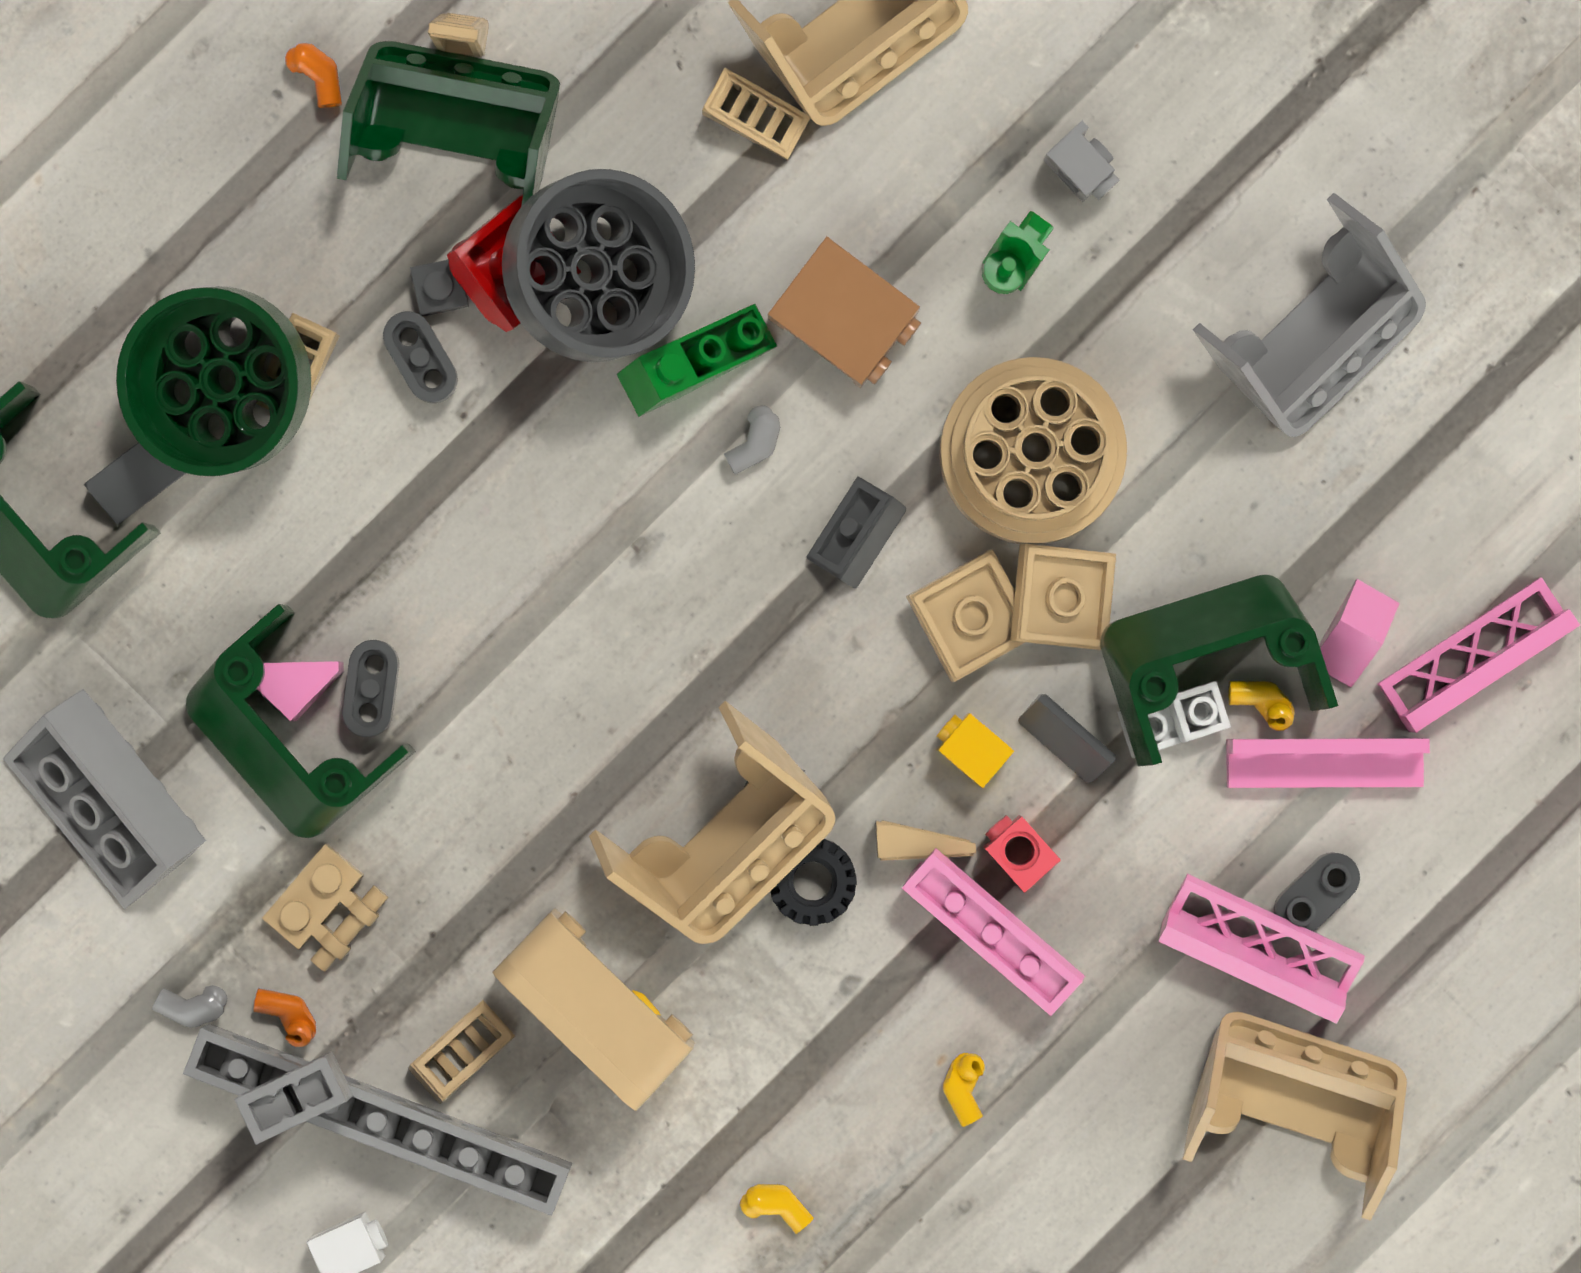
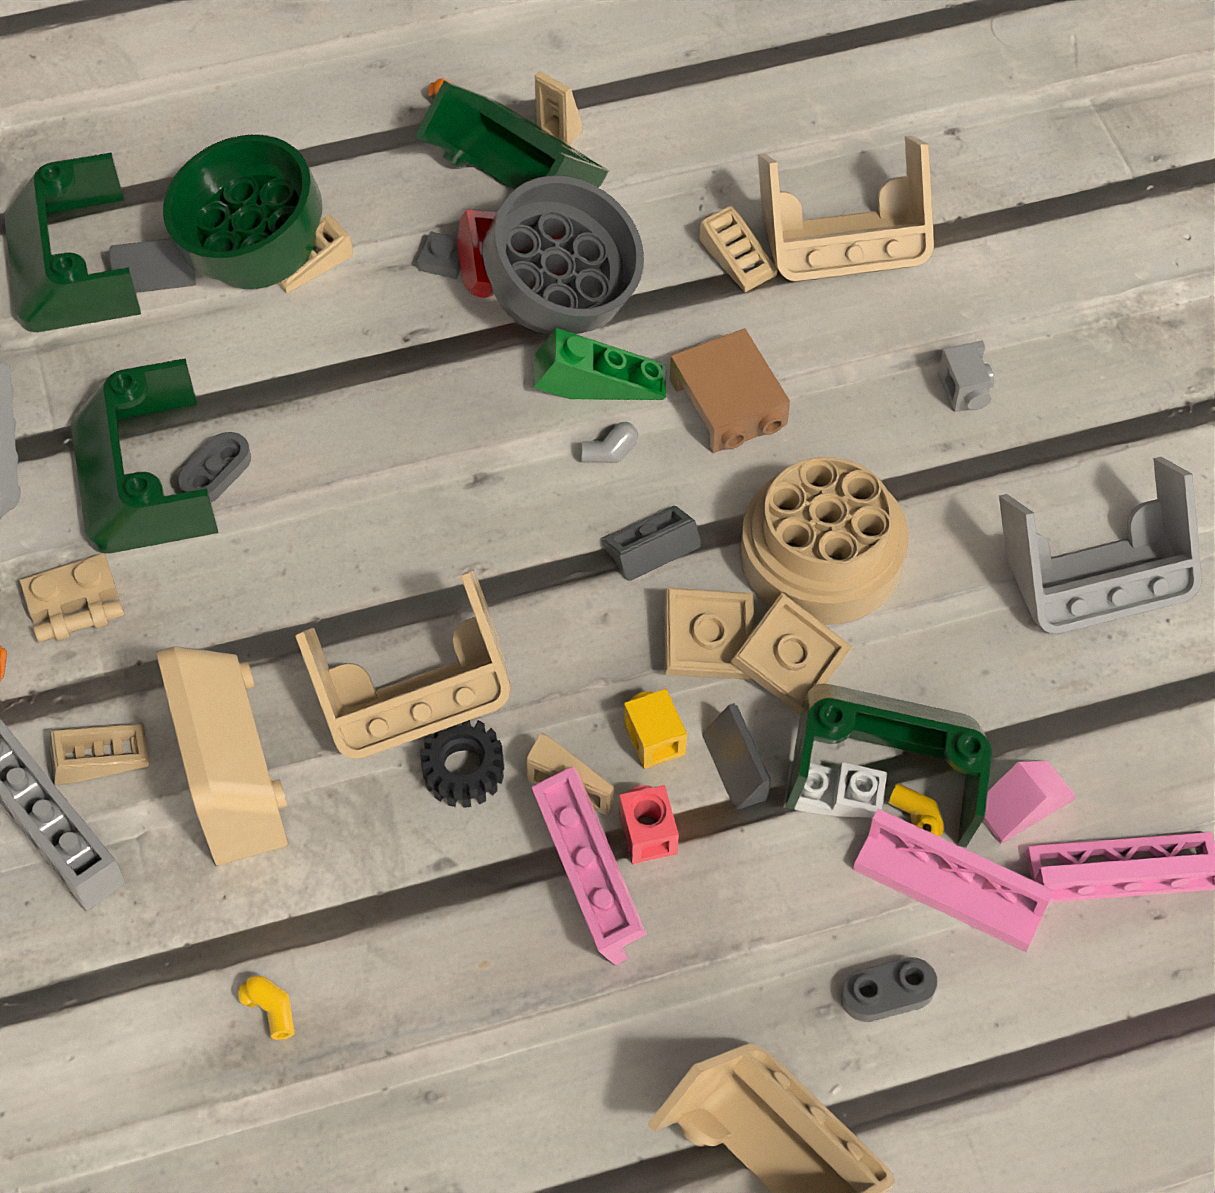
camera: 30 degrees right, 30 degrees down
bright pink slope [257,661,344,721] -> none
dark grey plate [383,311,458,403] -> none
yellow arm [943,1053,985,1127] -> none
green hips [982,211,1054,294] -> none
bright pink fence [1158,874,1365,1024] -> none

